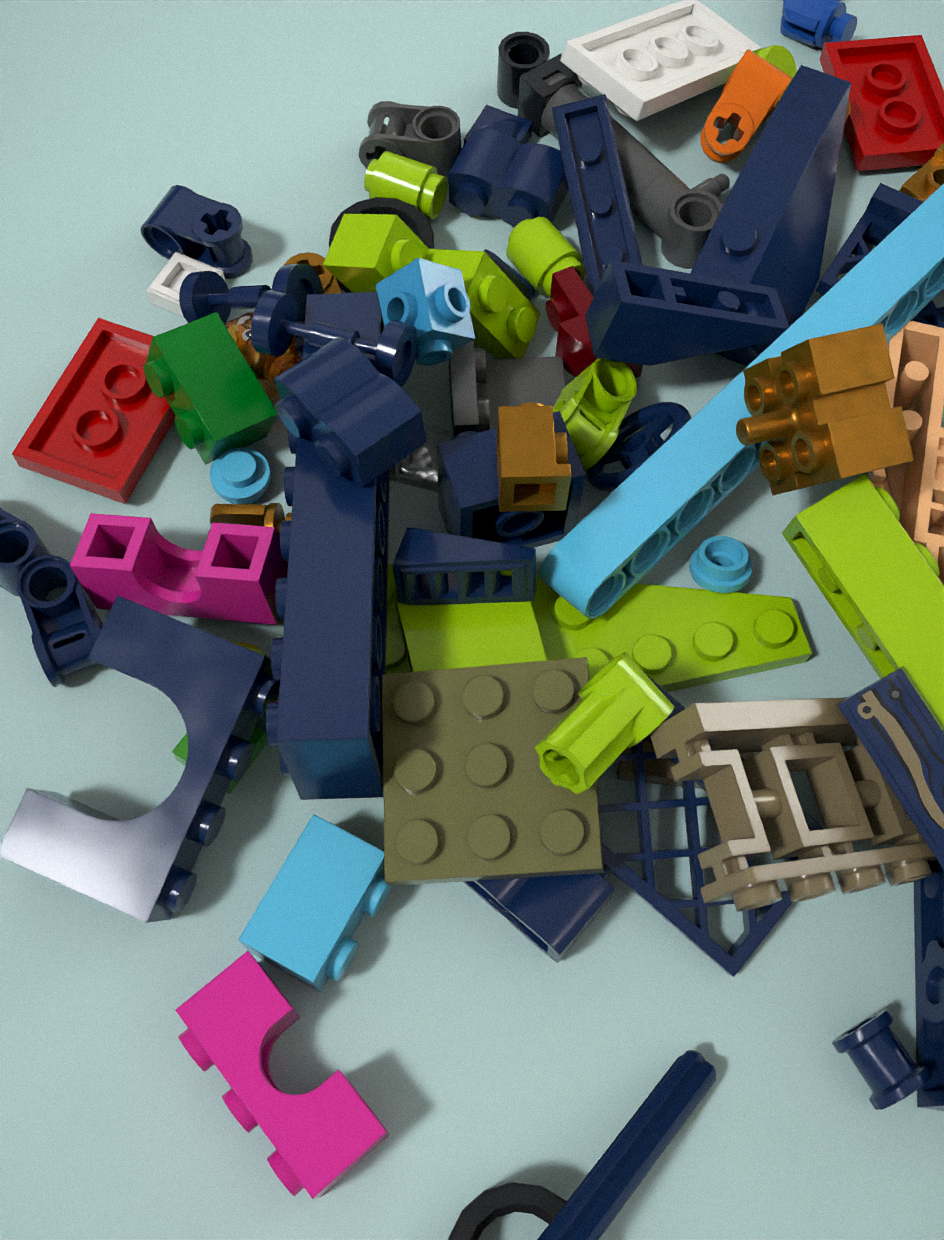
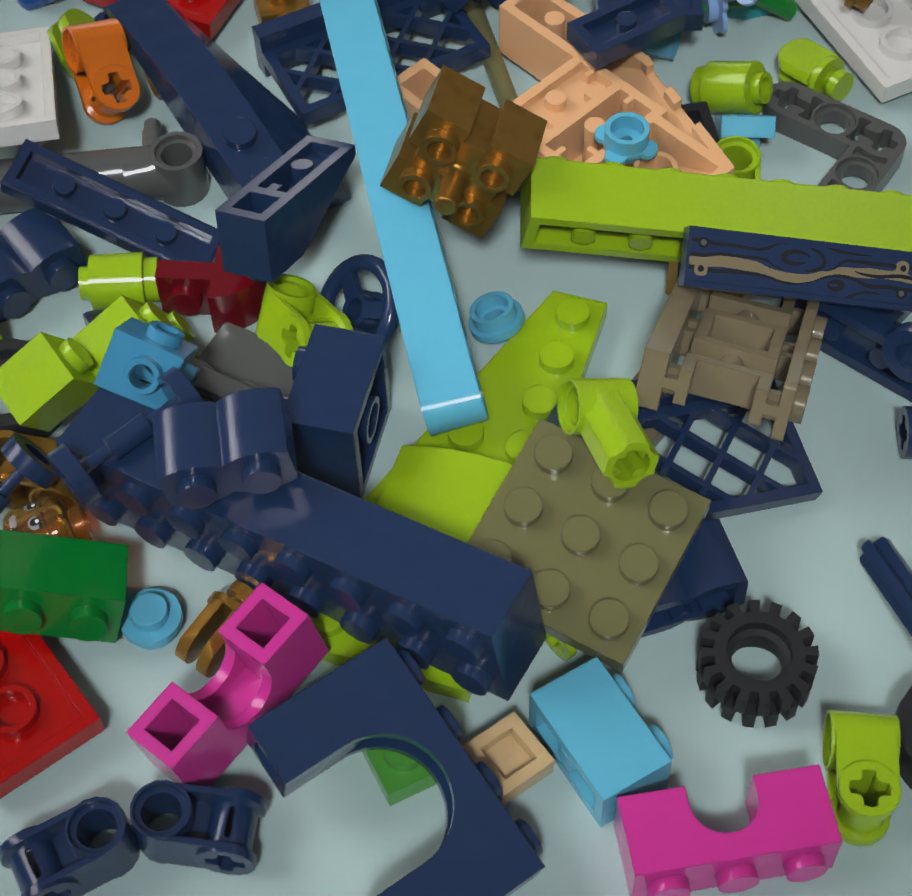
camera: 55 degrees left, 10 degrees down
dark blue slope [393,527,536,605] -> none
pearl gold brick [496,402,571,512] -> none
none -> tan plate [462,711,556,806]
none -> black tyre [696,600,819,728]
none -> lime piece [823,710,902,847]

